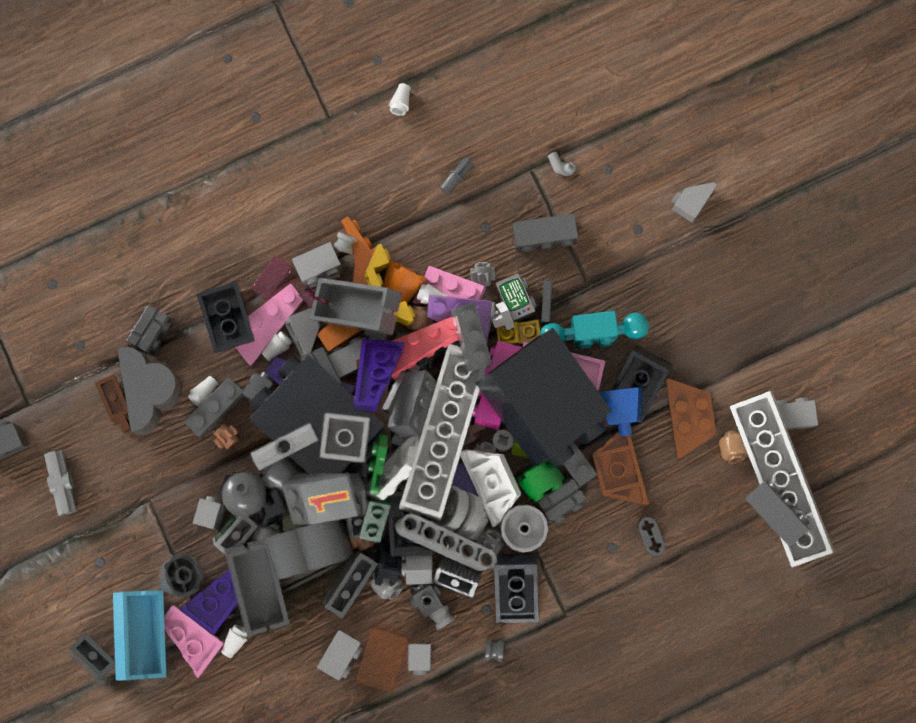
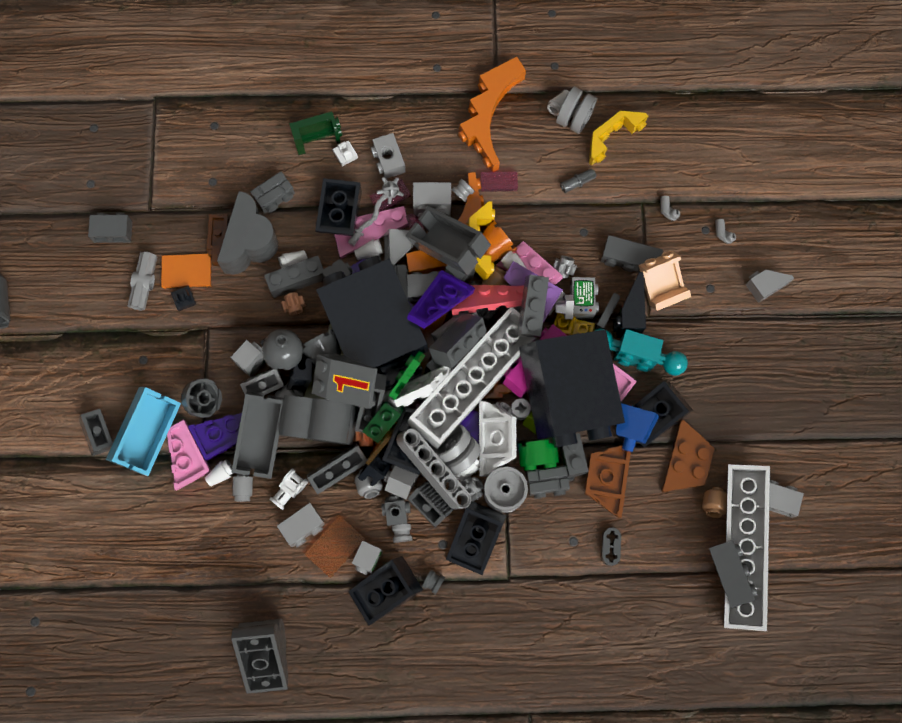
camera: 20 degrees right, 5 degrees down
light grey piece [251,423,318,470] -> none
light grey brick [320,413,371,462] -> none
none -> orange piece [161,253,211,289]
none -> black tile [171,286,197,311]
none -> light grey brick [232,474,253,502]
none -> white connector [269,469,308,510]
none -> dark green panel [289,111,342,155]
none -> white tile [333,140,358,167]
none -> light grey piece [348,177,404,246]
none -> black slope [348,556,423,626]
none -> clear orange piece [366,421,397,465]
none -> light grey brick [371,133,406,179]
none -> orange arch [458,57,526,173]
none -> clear pink tile [481,172,518,192]
none -> light grey wheel [556,86,597,134]
none -> yellow slope [589,111,648,166]
none -> black slope [613,272,646,338]
none -> light nougat panel [639,251,691,311]
none -> light grey arm [715,219,736,244]

